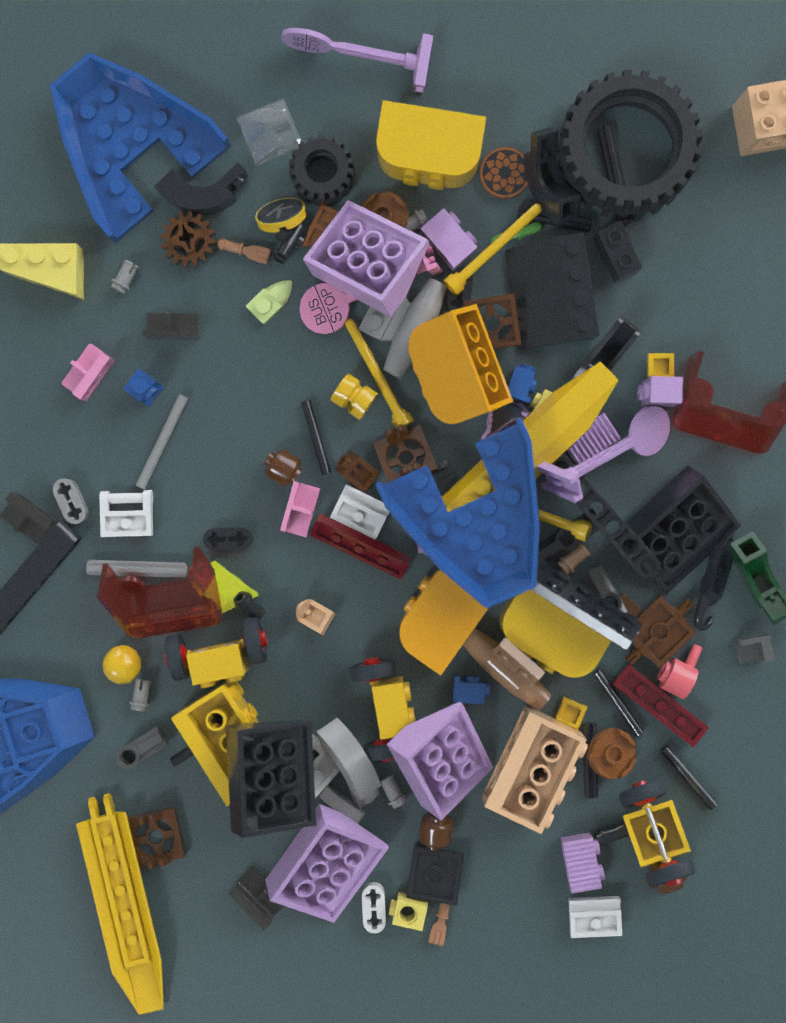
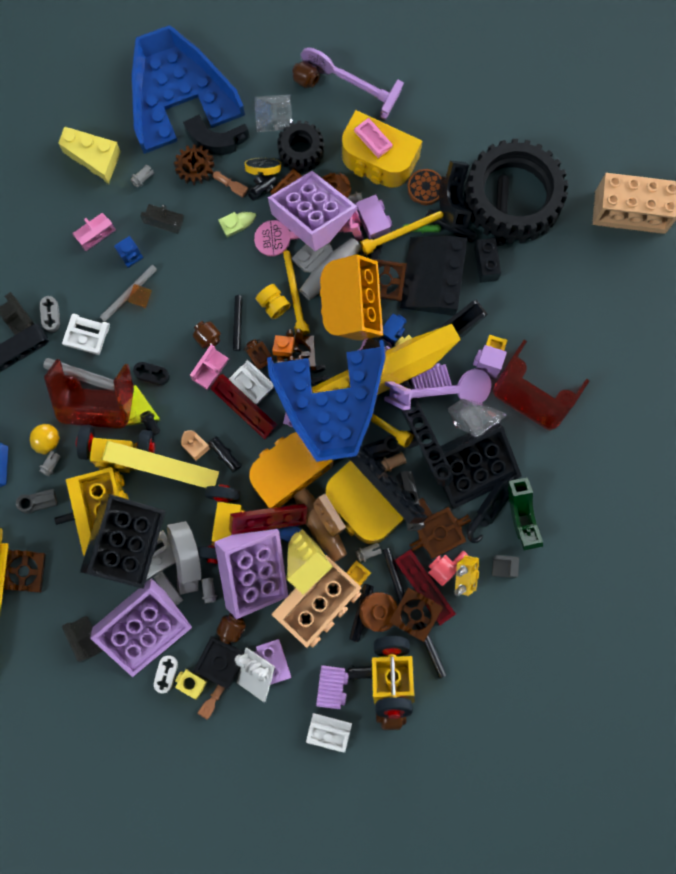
camera: 15 degrees right, 10 degrees down
none -> light yellow tile [102,440,219,488]
none -> clear orange tile [128,284,152,308]
none -> black pin [208,436,242,473]
none -> dark red plate [229,504,308,535]
none -> white hinge [235,648,275,702]
none -> lavender brick [254,639,292,685]
none -> orange plate [272,335,295,357]
none -> light yellow wedge [287,529,333,595]
none -> reddish brown head [292,61,320,88]
none -> bright pink plate [354,118,393,158]
none -> light grey pin [355,543,382,562]
none -> reddish brown piece [389,587,443,642]
none -> clear slope [448,398,506,437]
none -> yellow piece [454,555,479,596]

